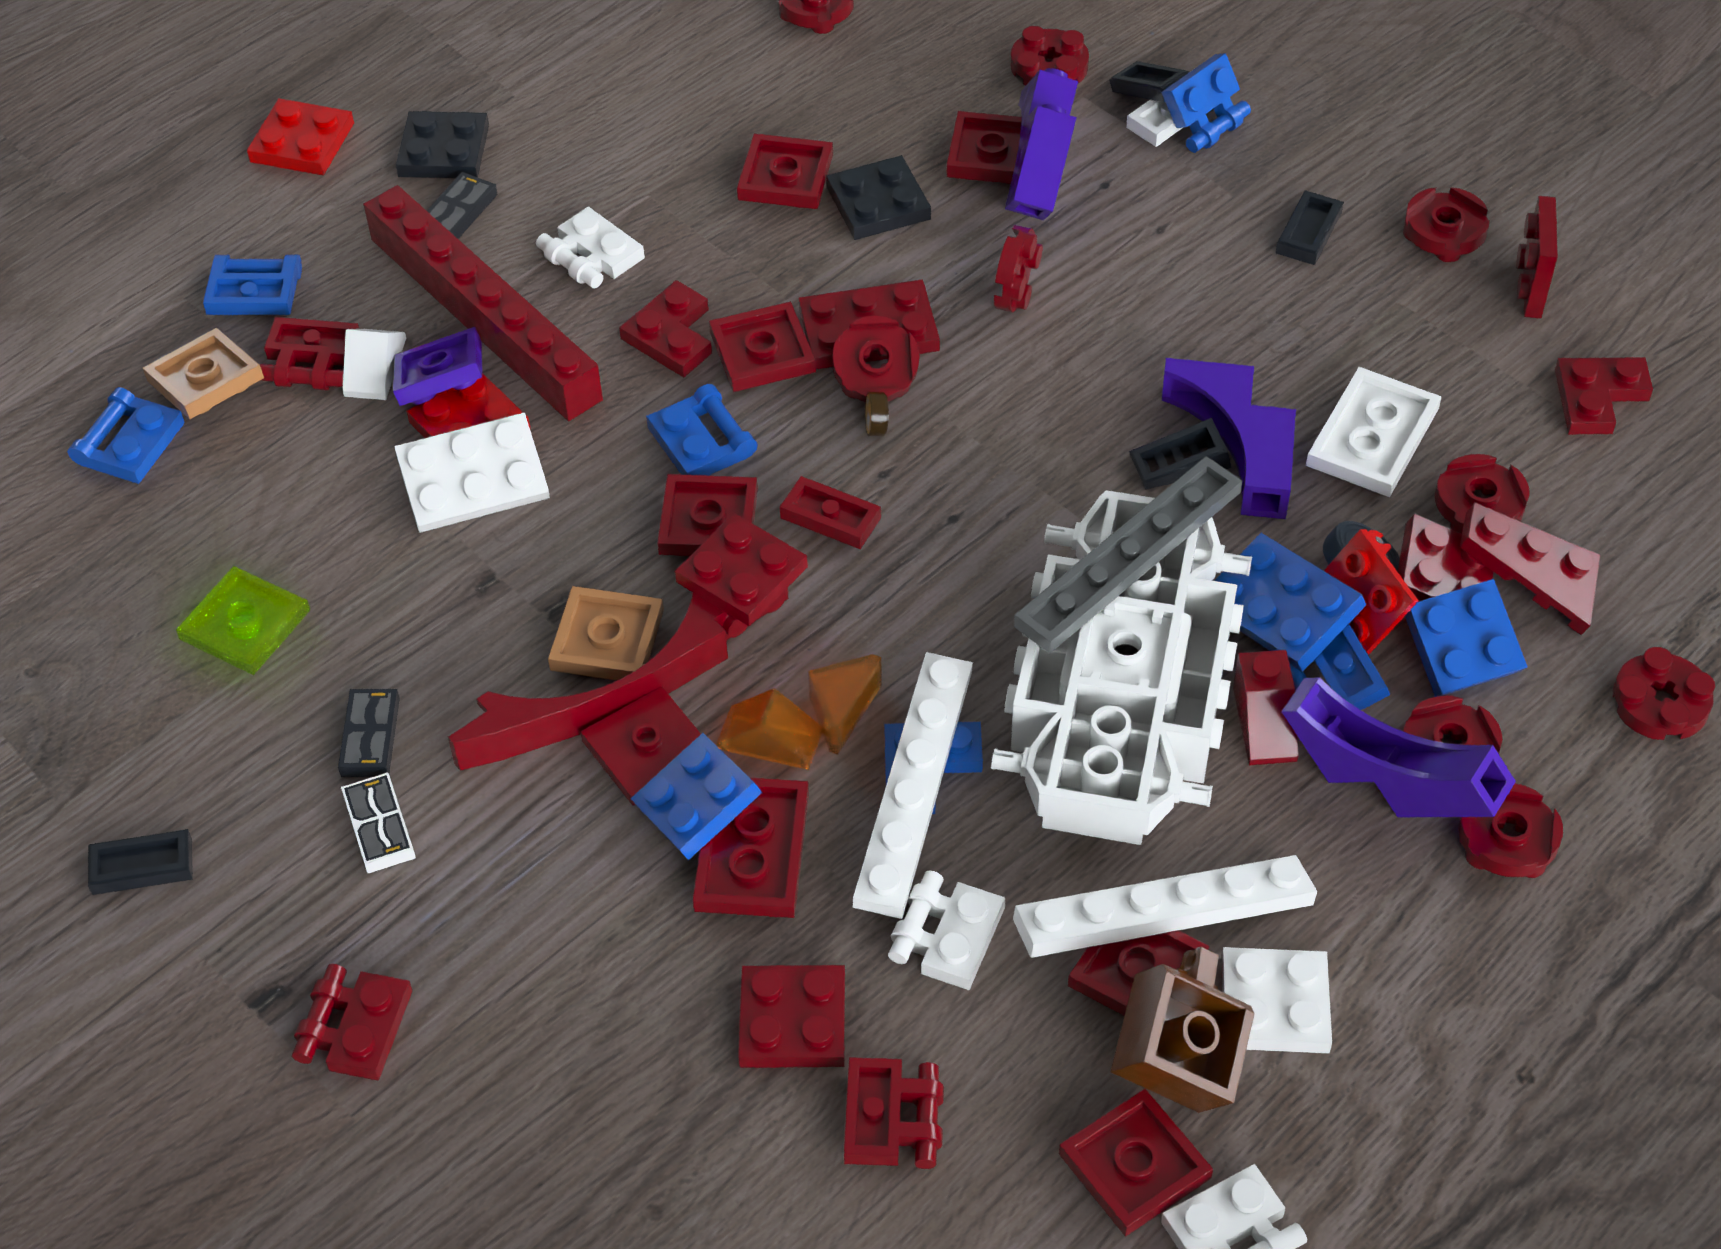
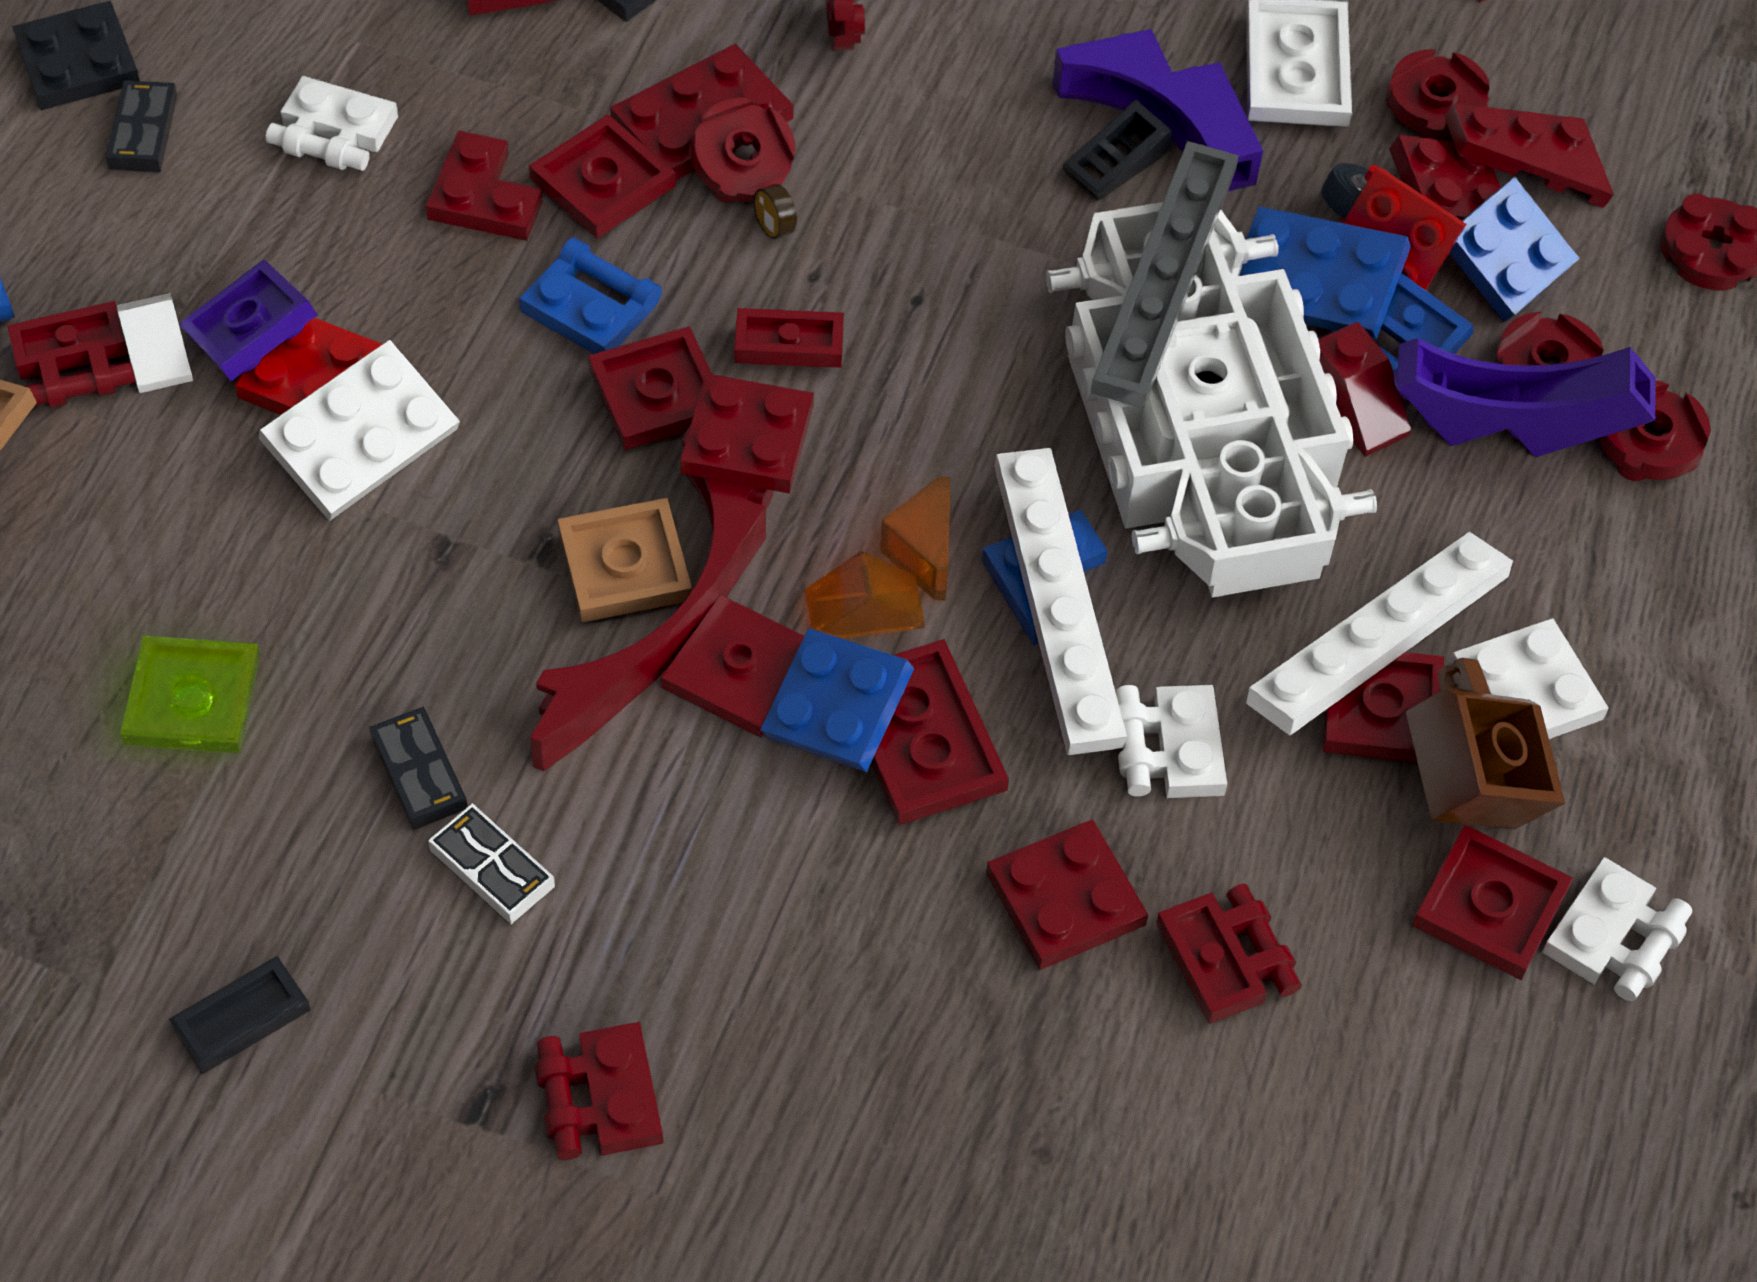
camera: 30 degrees left, 5 degrees up
dark red brick [363,185,603,422] -> none

